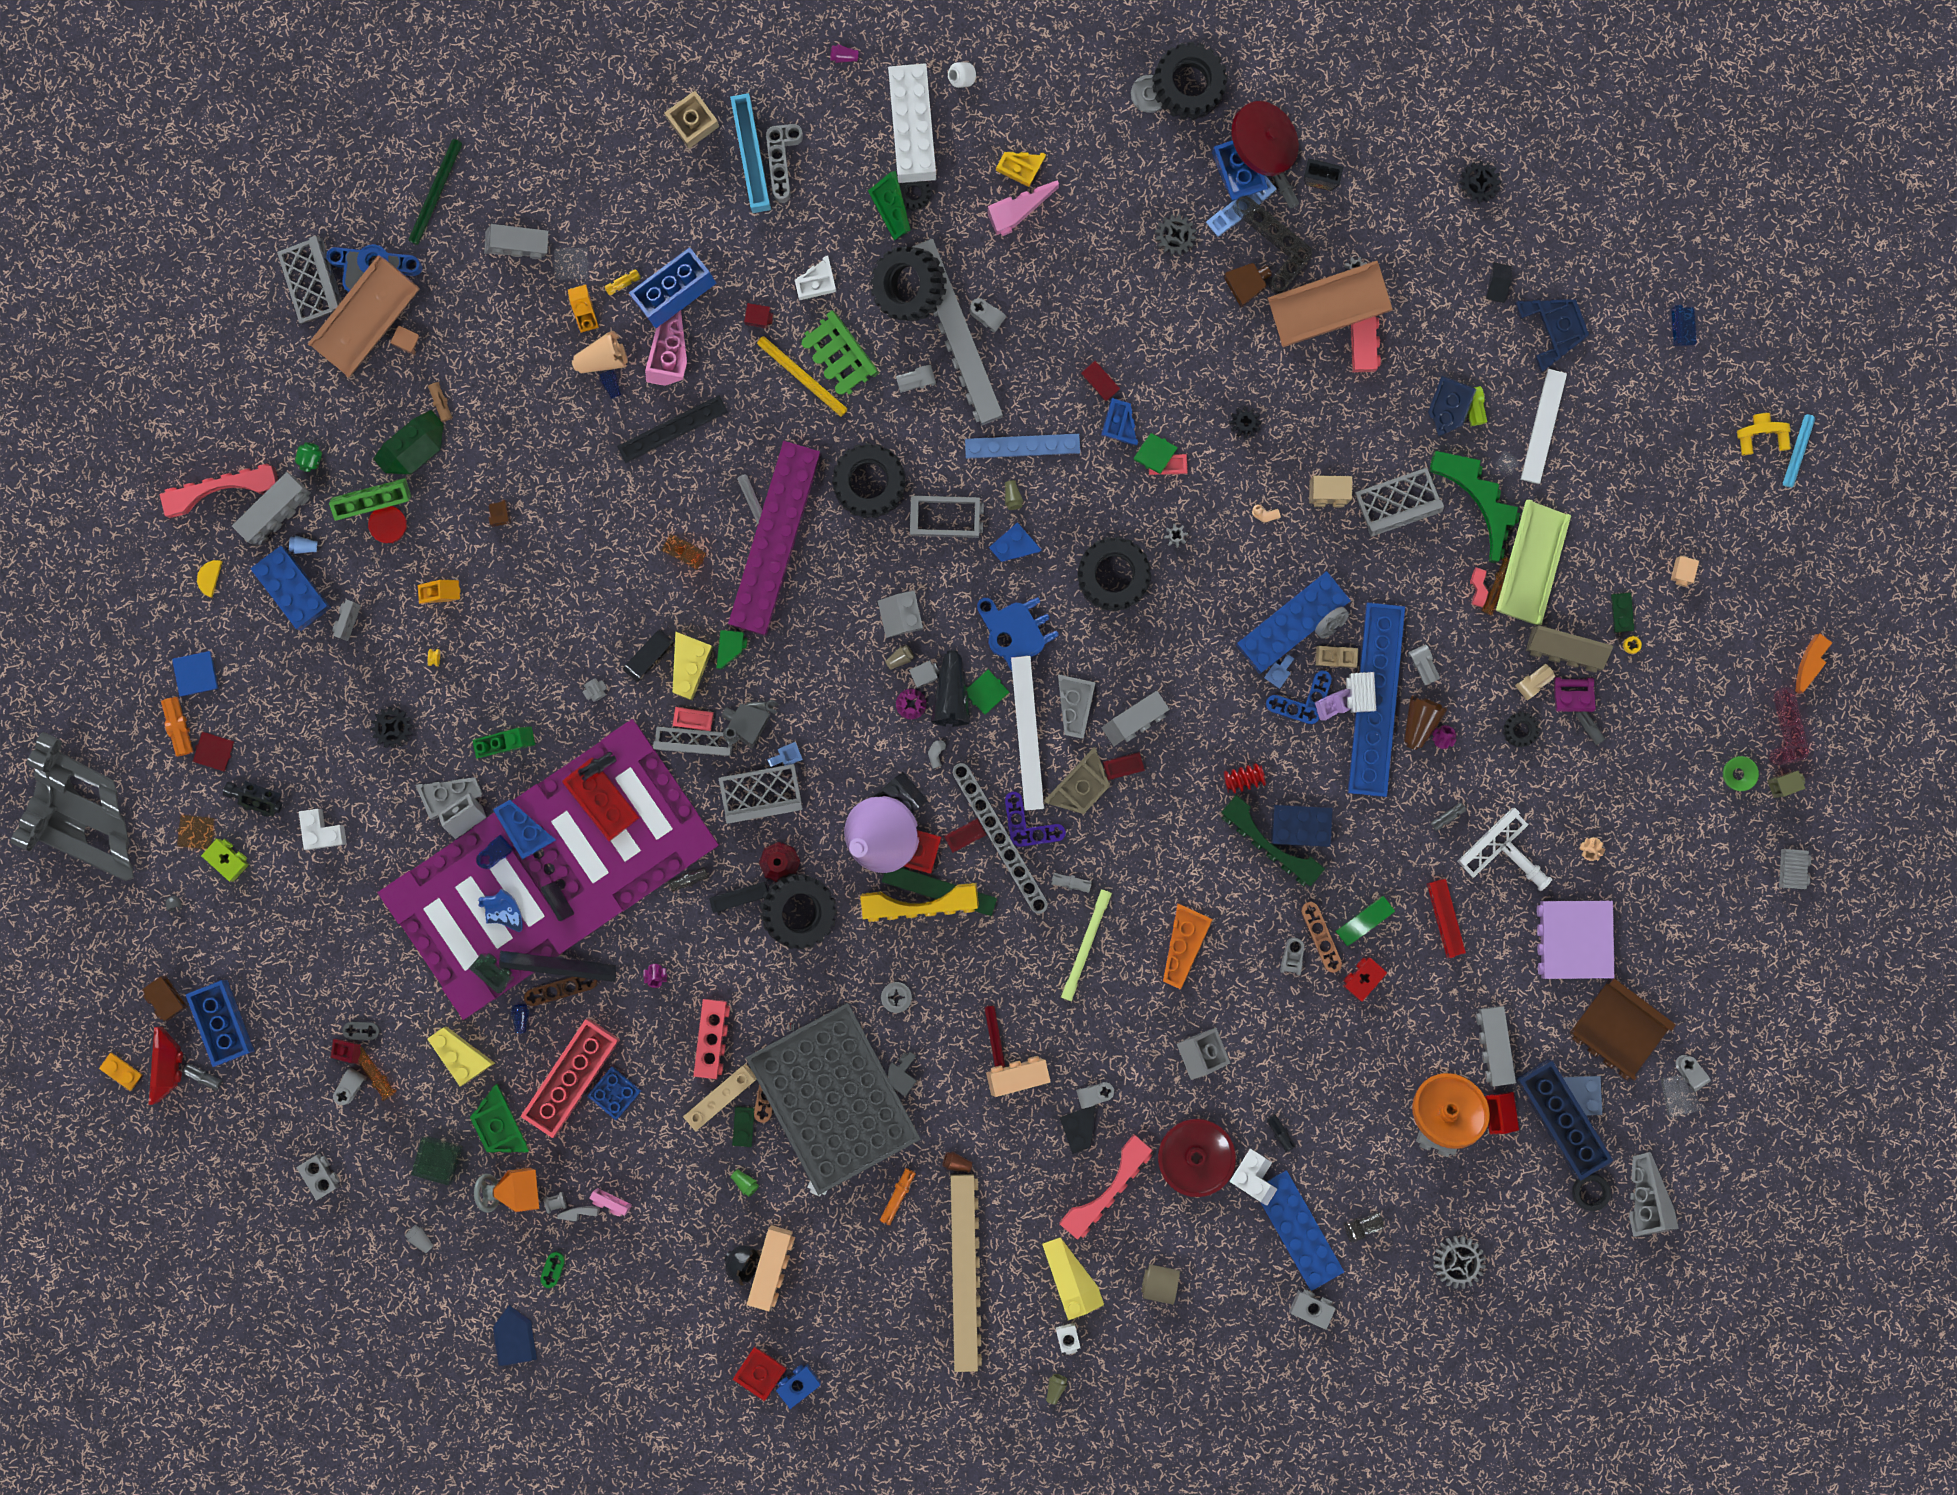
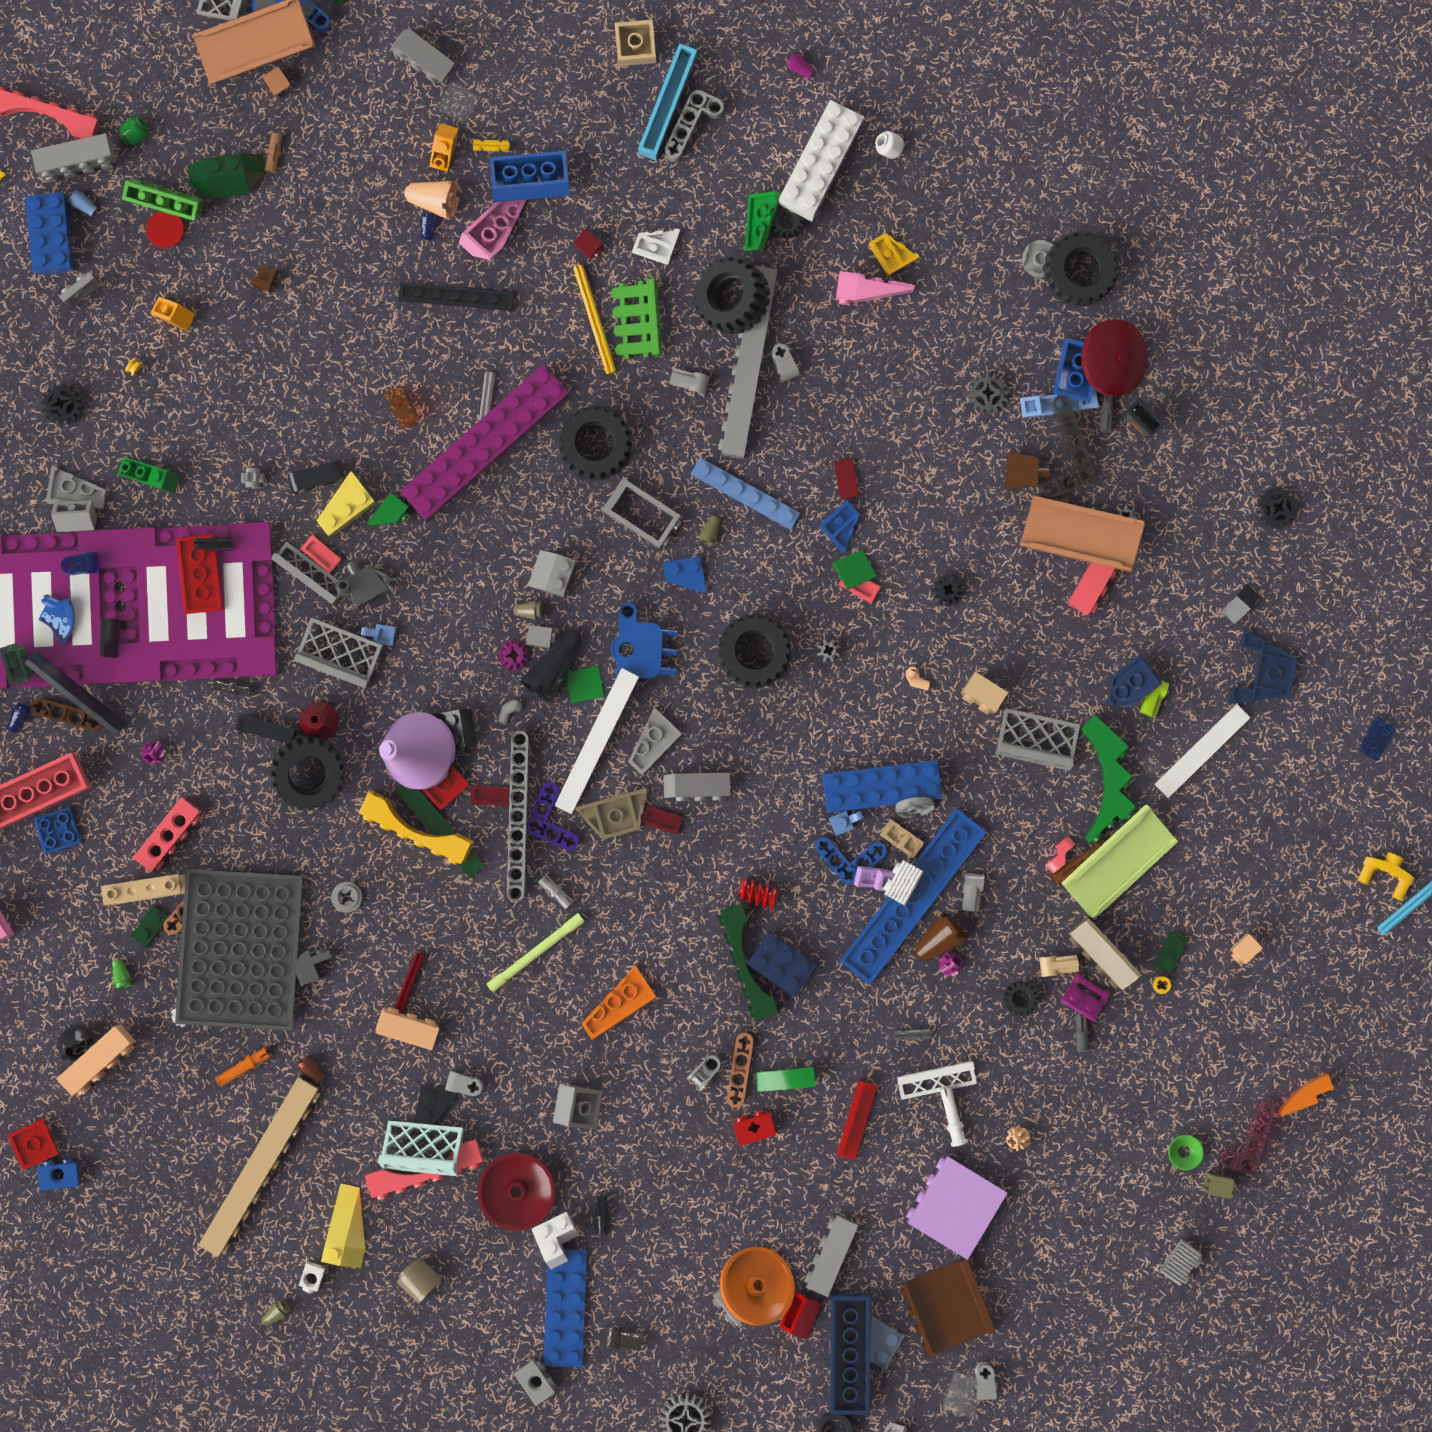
camera: 30 degrees right, 0 degrees up
blue wing [493,800,556,860] -> none
none -> light aqua fence [378,1121,464,1176]

